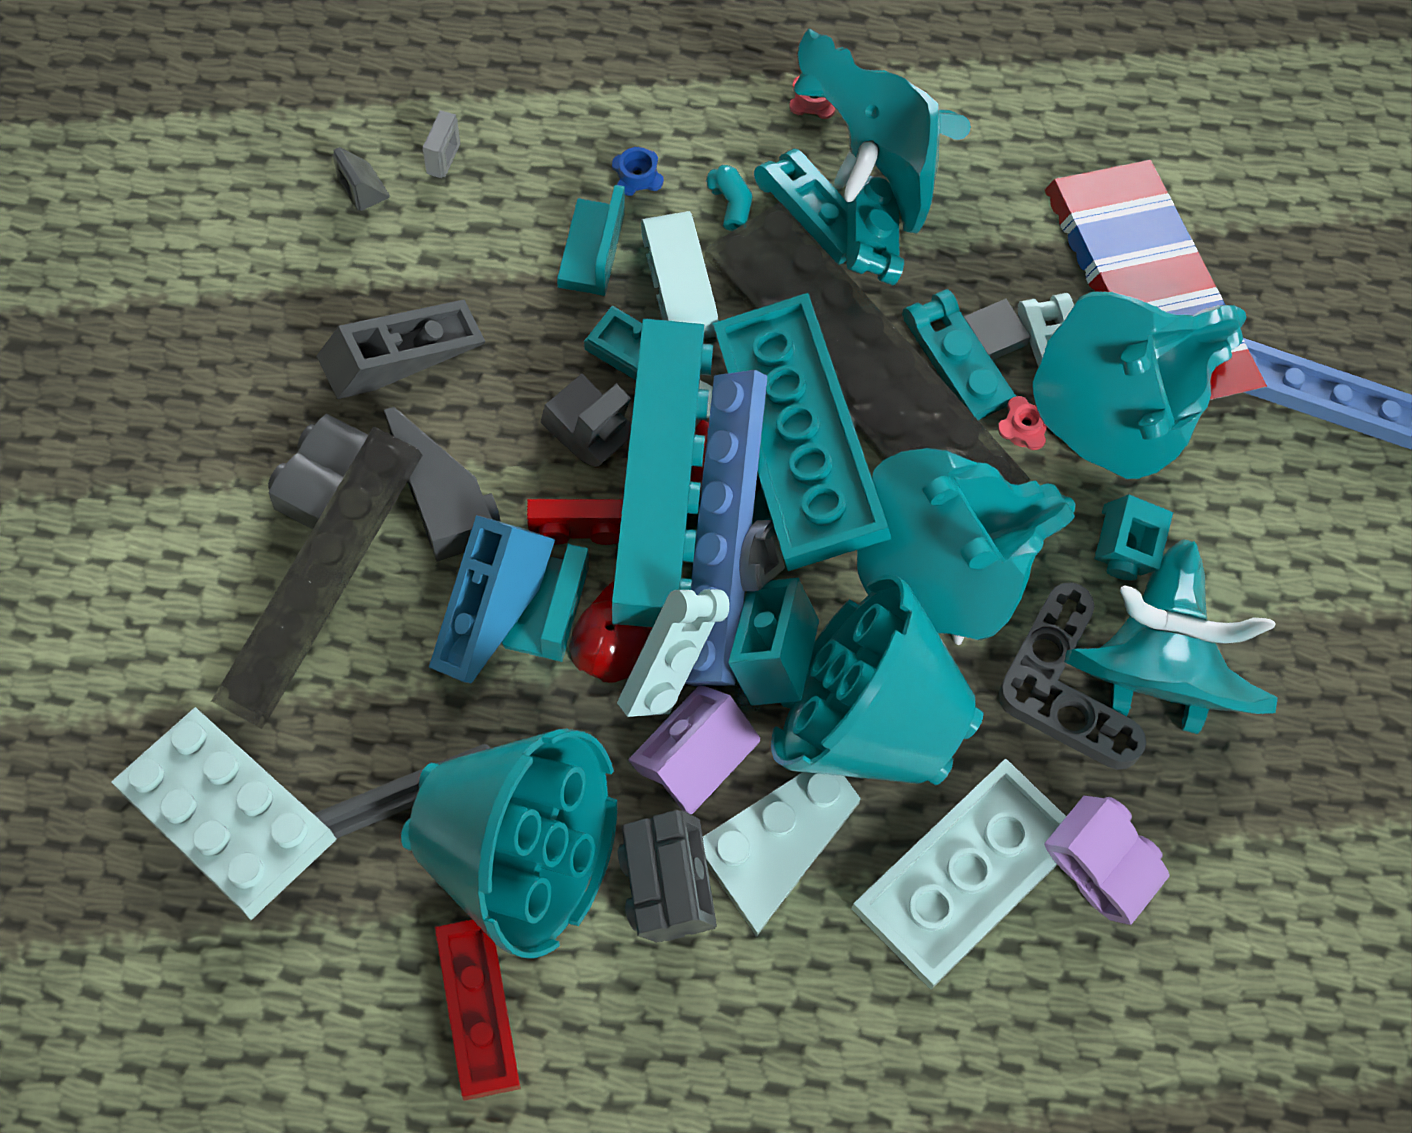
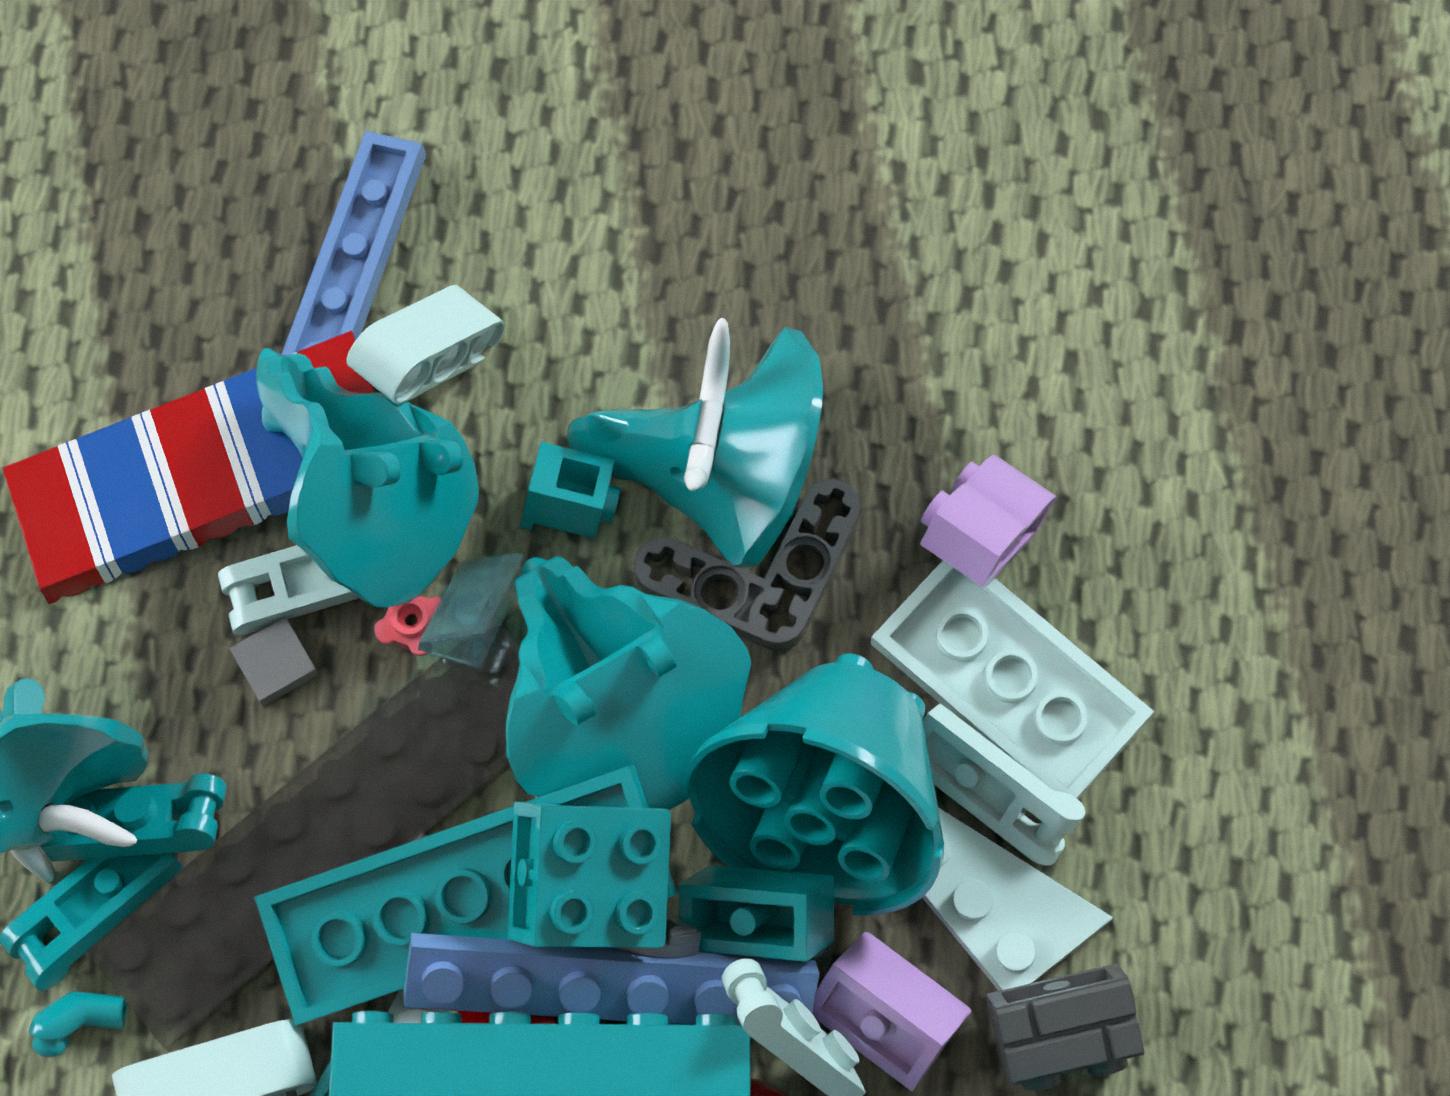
camera: 85 degrees left, 5 degrees up
teal plate [902,289,1016,423] -> none
none -> light aqua beam [347,284,506,405]
none -> clear light blue slope [418,553,524,668]
none -> teal bracket [507,801,671,948]
none -> light aqua plate [923,703,1085,865]

